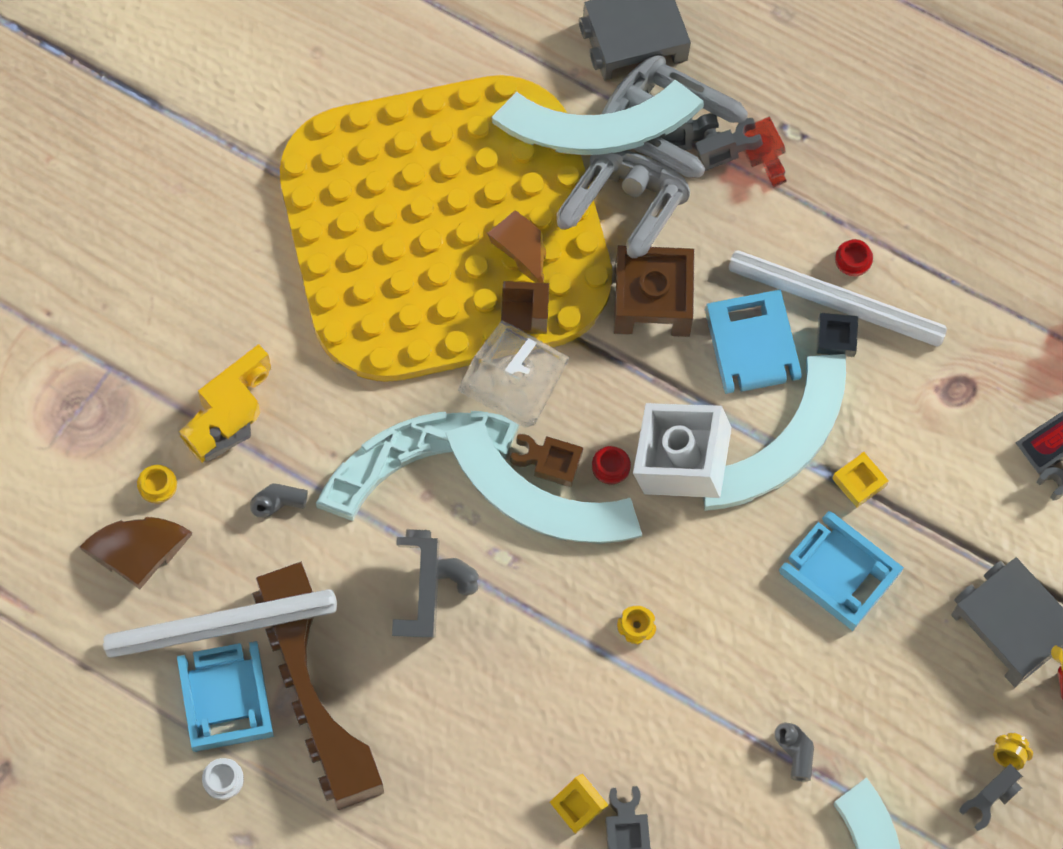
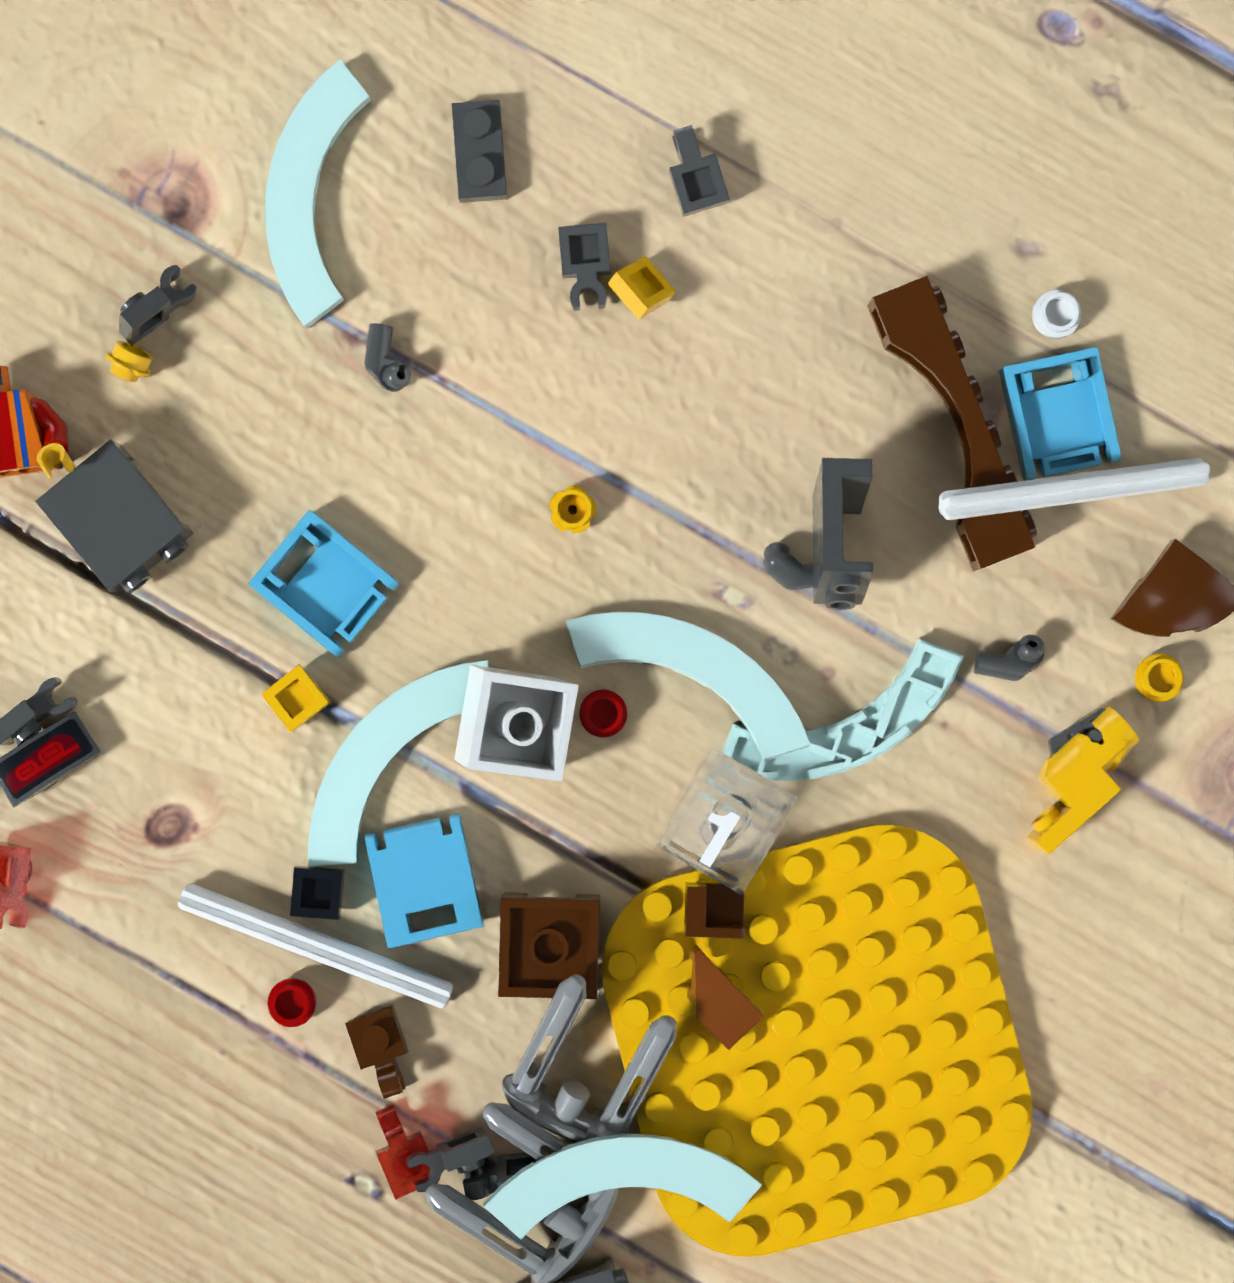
camera: 175 degrees left, 20 degrees up
reddish brown plate [510,434,584,488] -> none
none -> reddish brown plate [345,1006,409,1099]

